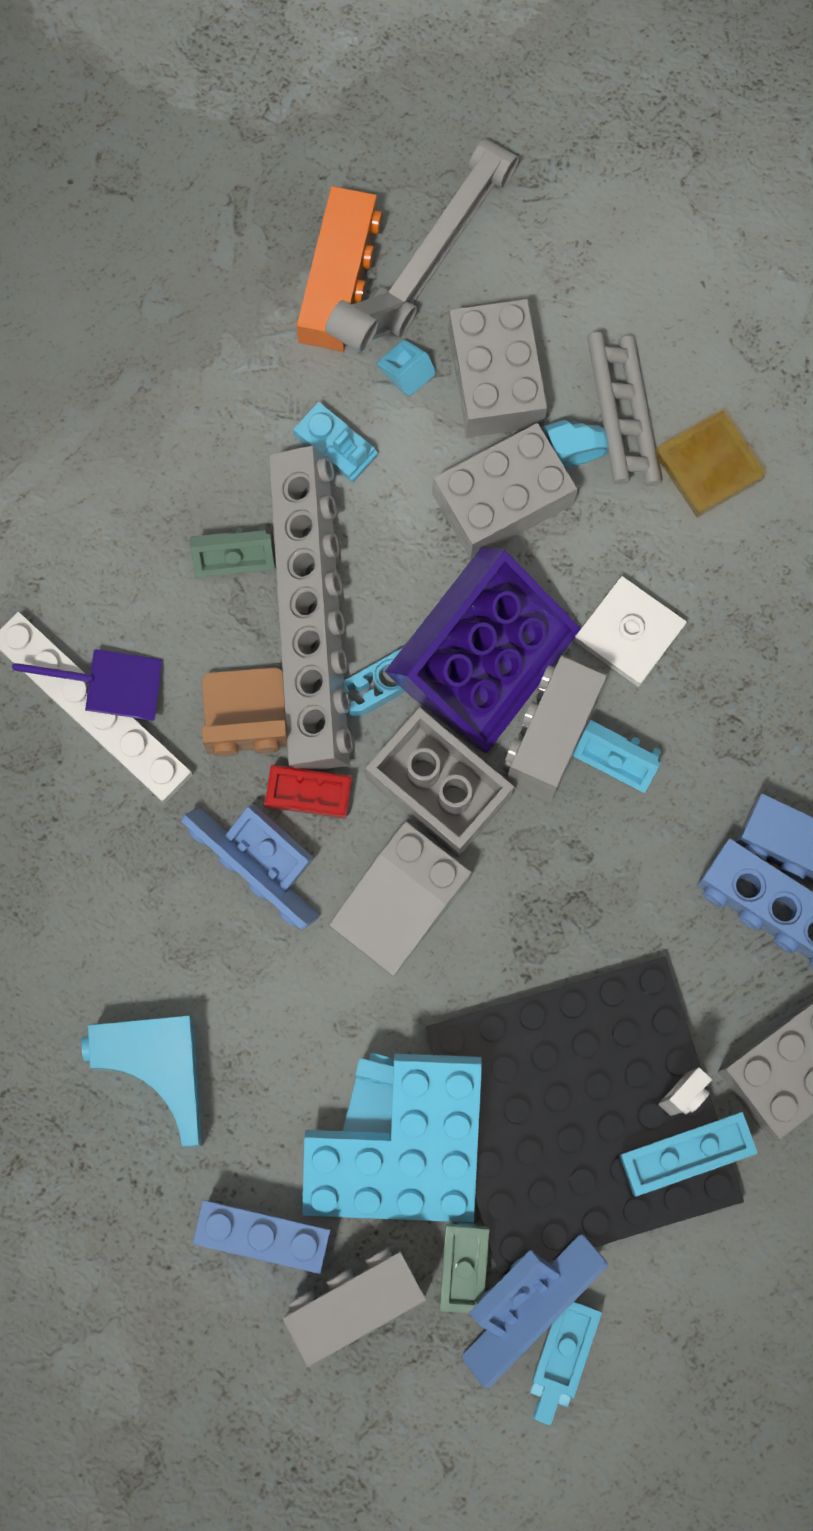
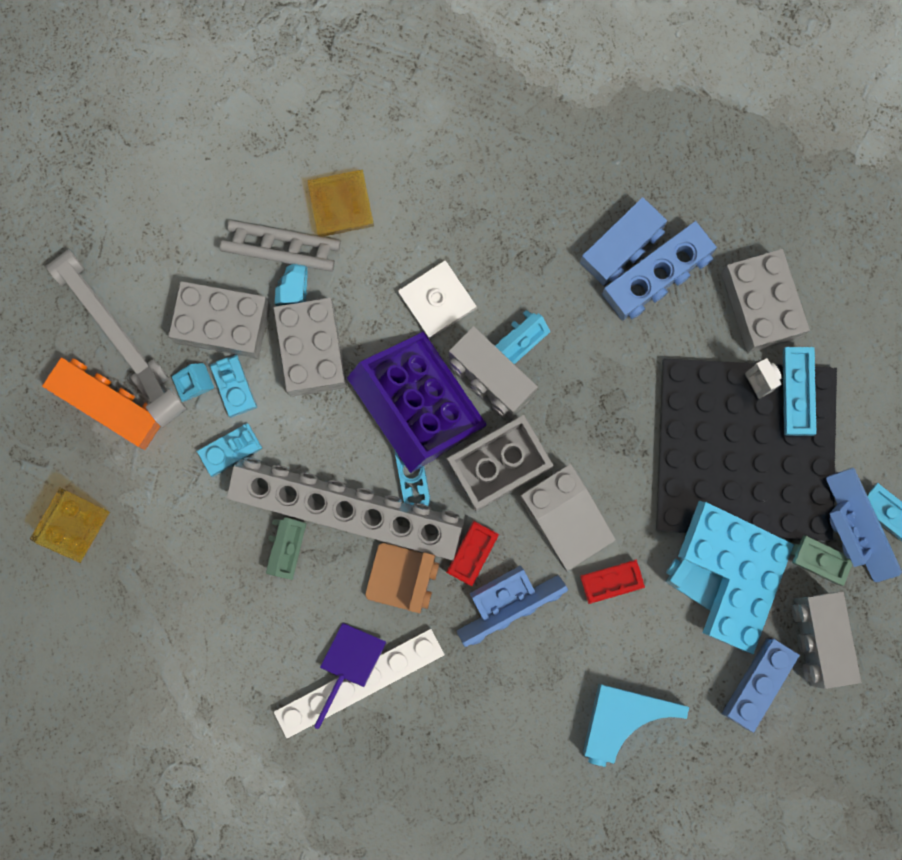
camera: 65 degrees left, 5 degrees up
none -> clear yellow plate [30,487,110,563]
none -> medium azure plate [210,354,257,418]
none -> red plate [580,559,645,604]

